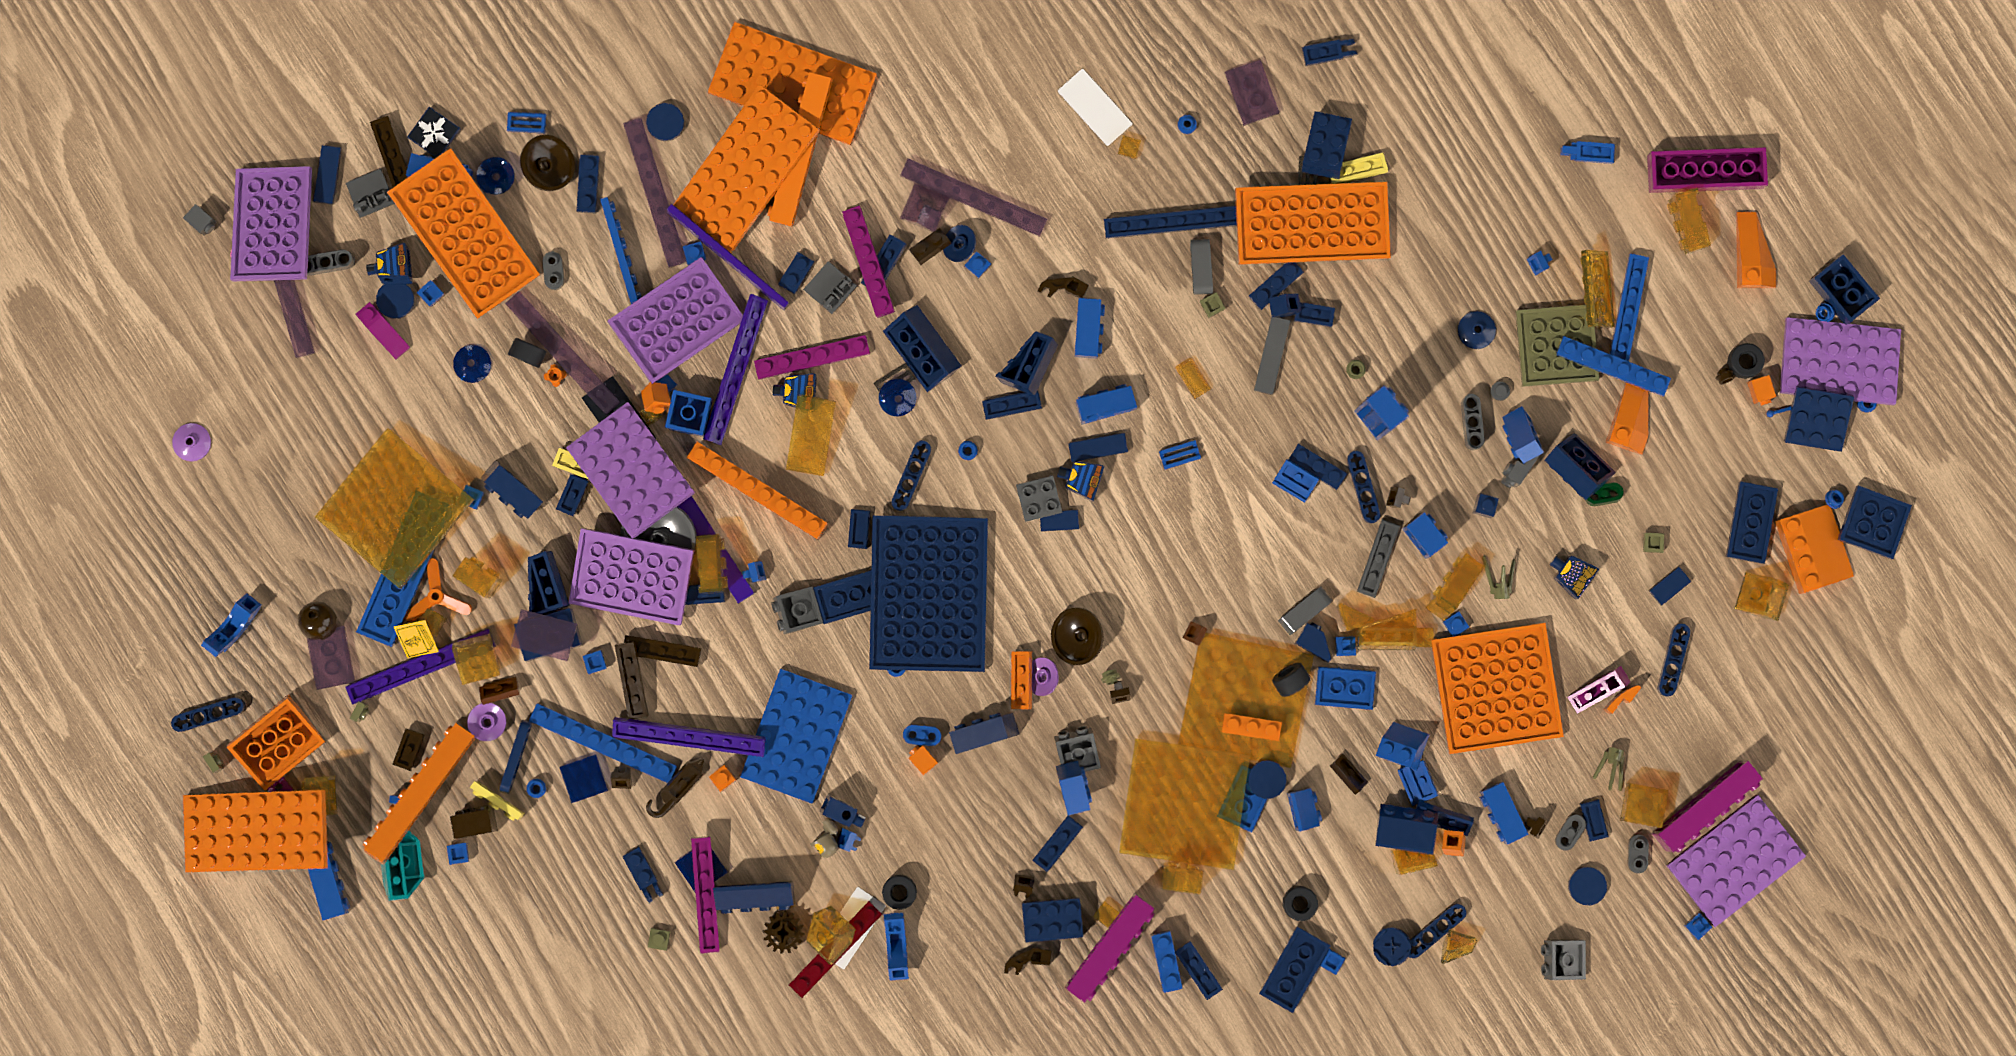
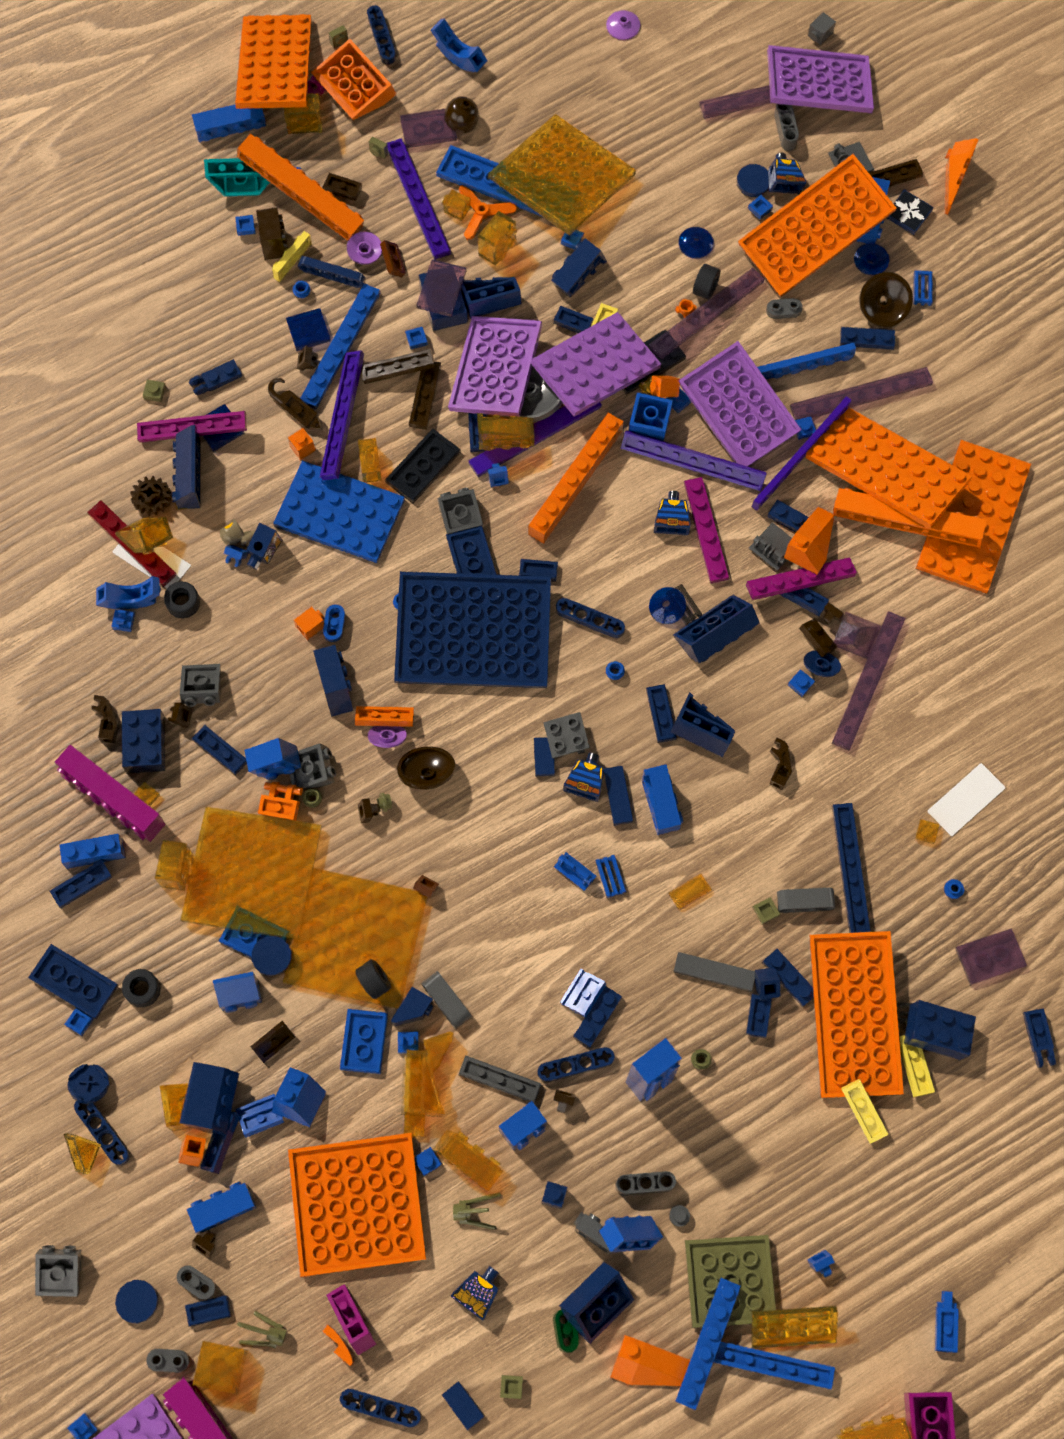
camera: 90 degrees right, 15 degrees down
dark blue tile [314,145,342,205] -> none
magenta slope [355,302,411,360] -> none
yellow sticker [394,620,439,658] -> none
clear yellow brick [452,634,501,685] -> none
dark blue tile [646,103,685,142] -> none
clear yellow plate [786,394,836,476] -> none
blue brick [1074,298,1105,359] -> none
orange plate [1221,713,1282,741] -> none
dark blue dish [1457,311,1496,349] -> none
none -> blue tile [111,609,135,632]
none -> dark grey plate [180,664,221,707]
none -> orange plate [258,781,303,821]
none -> olive plate [302,788,322,808]
none -> clear yellow brick [358,438,382,483]
none -> black tile [385,428,461,504]
none -> blue hinge [554,852,597,891]
none -> orange wedge [784,507,834,575]
none -> dark brown tile [823,602,844,625]
none -> light yellow plate [841,1079,888,1144]
none -> orange wedge [945,138,979,215]

